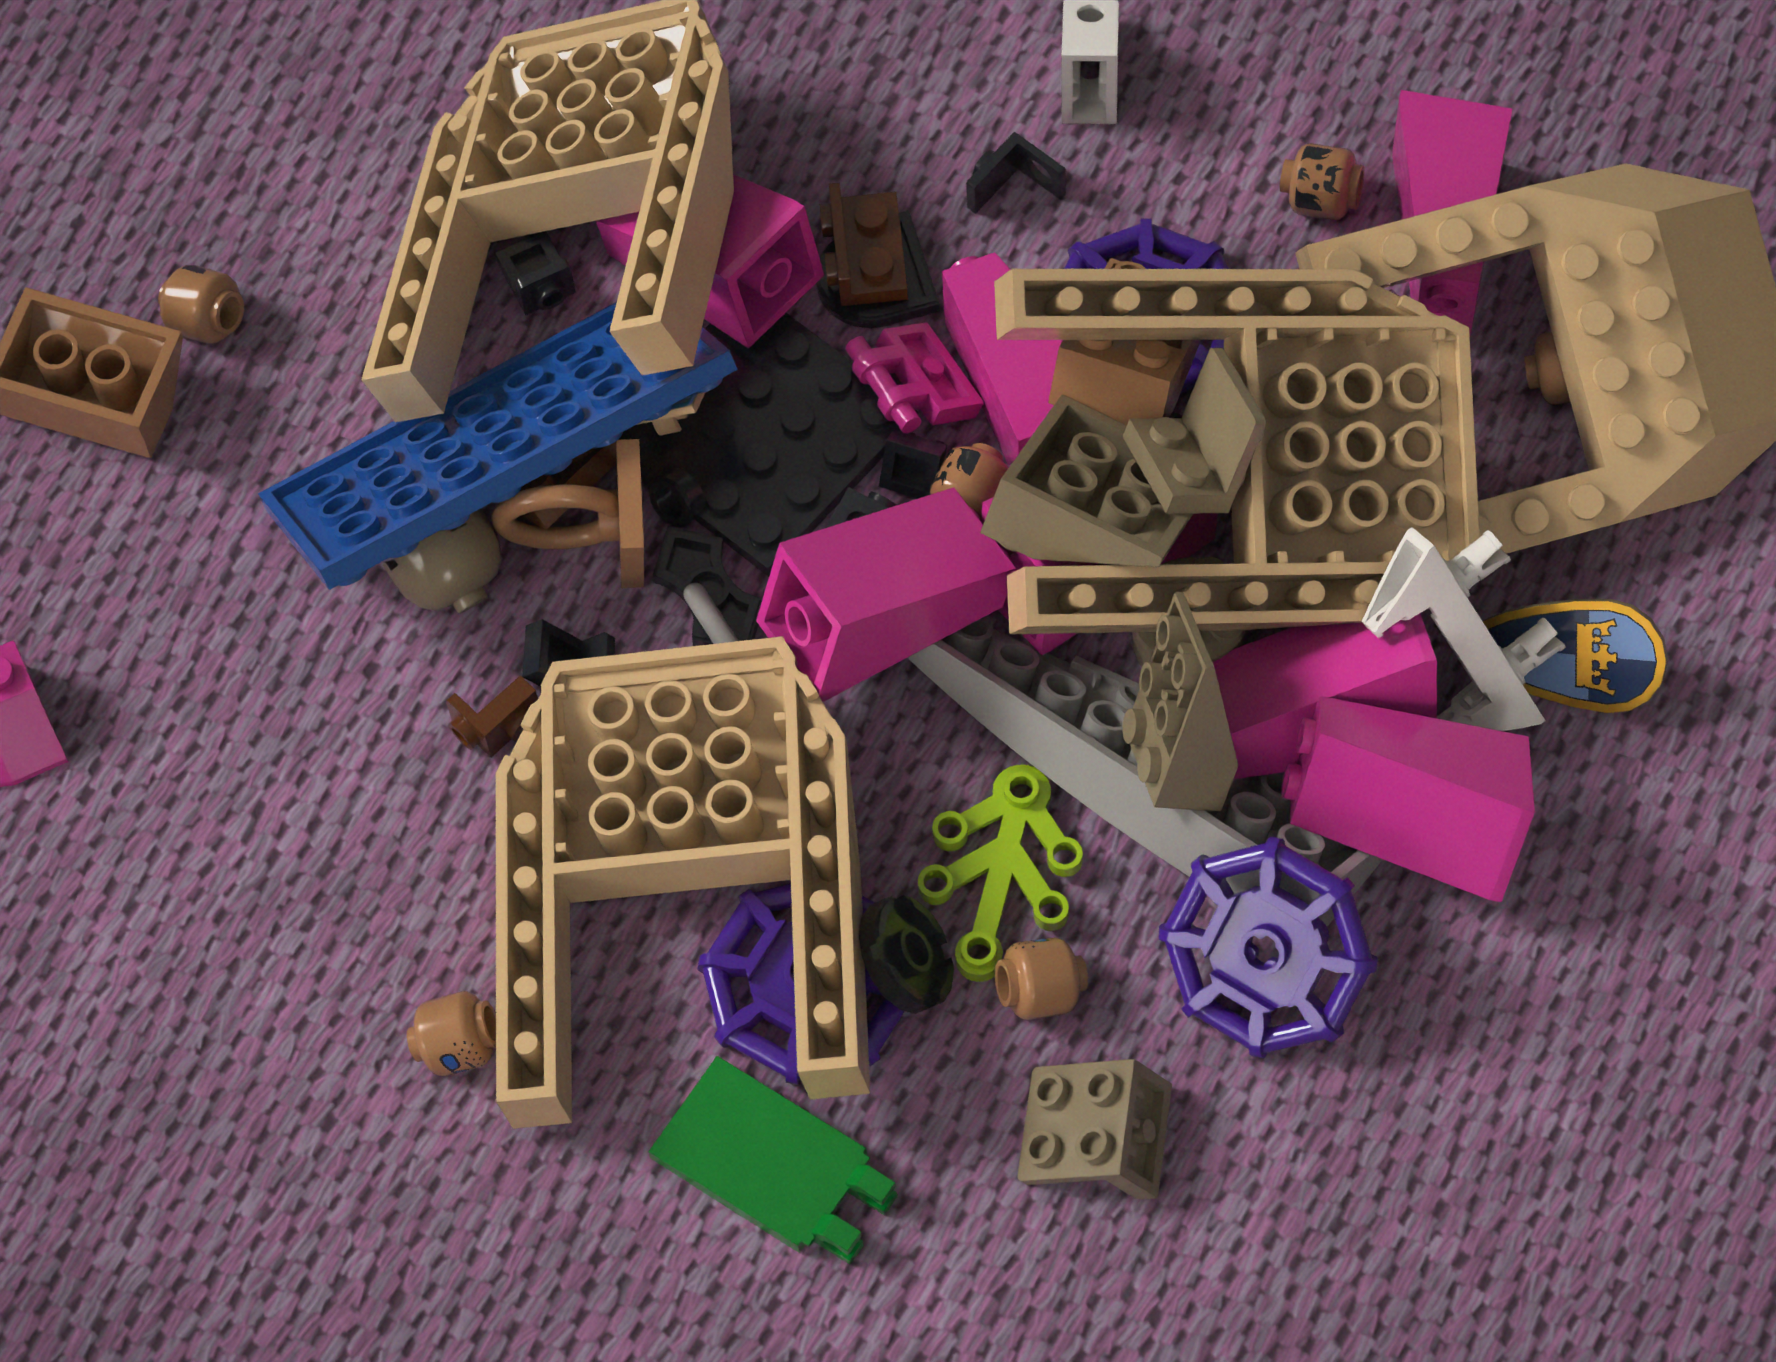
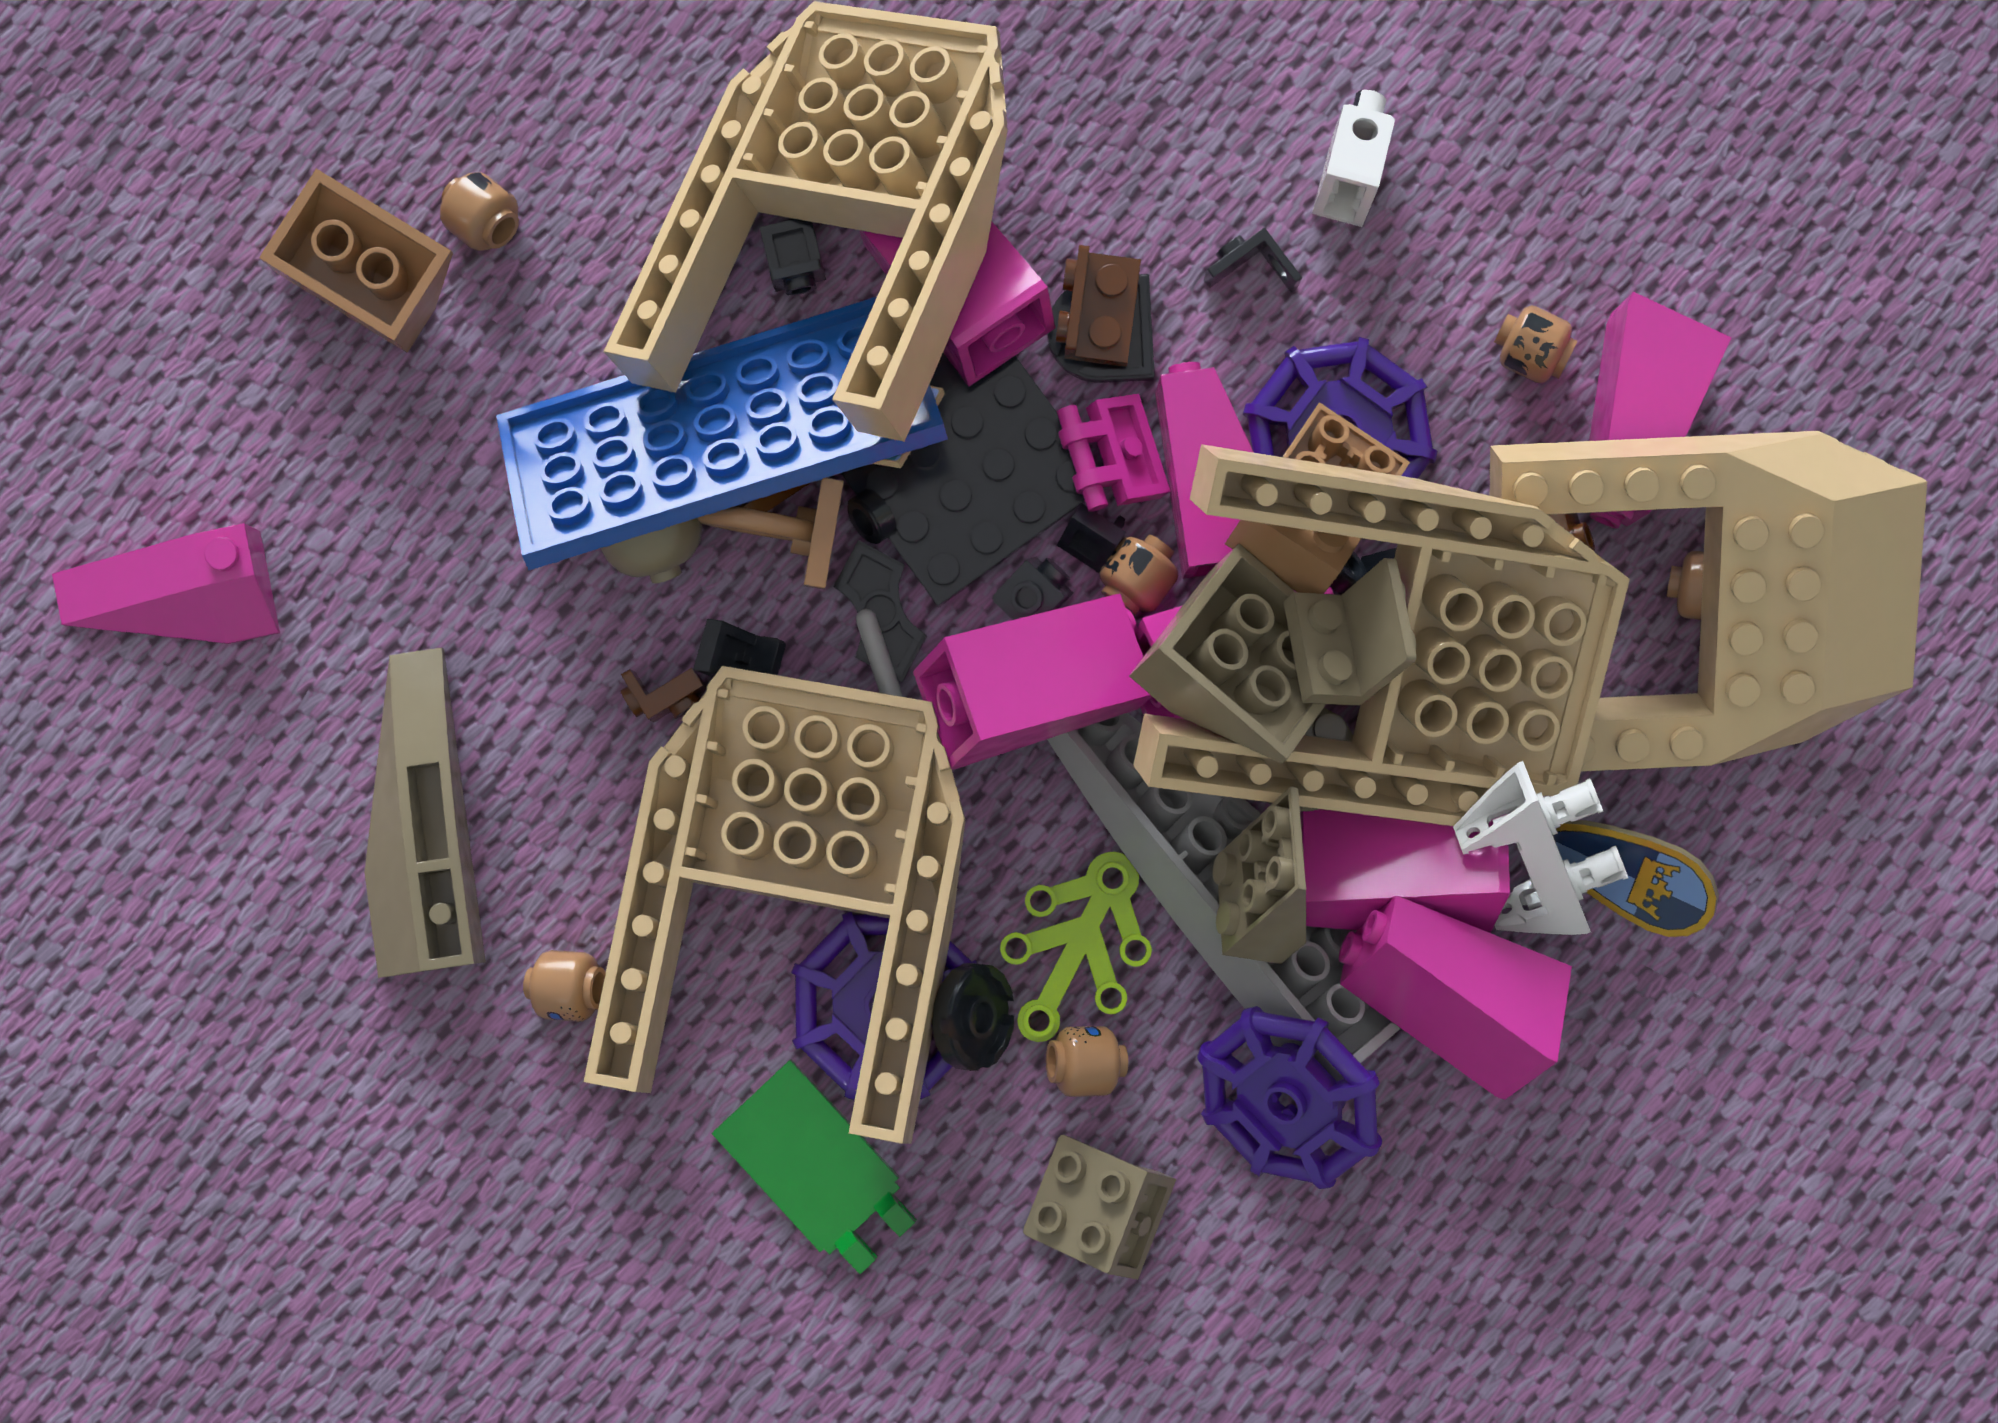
camera: 10 degrees right, 20 degrees up
none -> dark tan wedge [364,648,486,978]

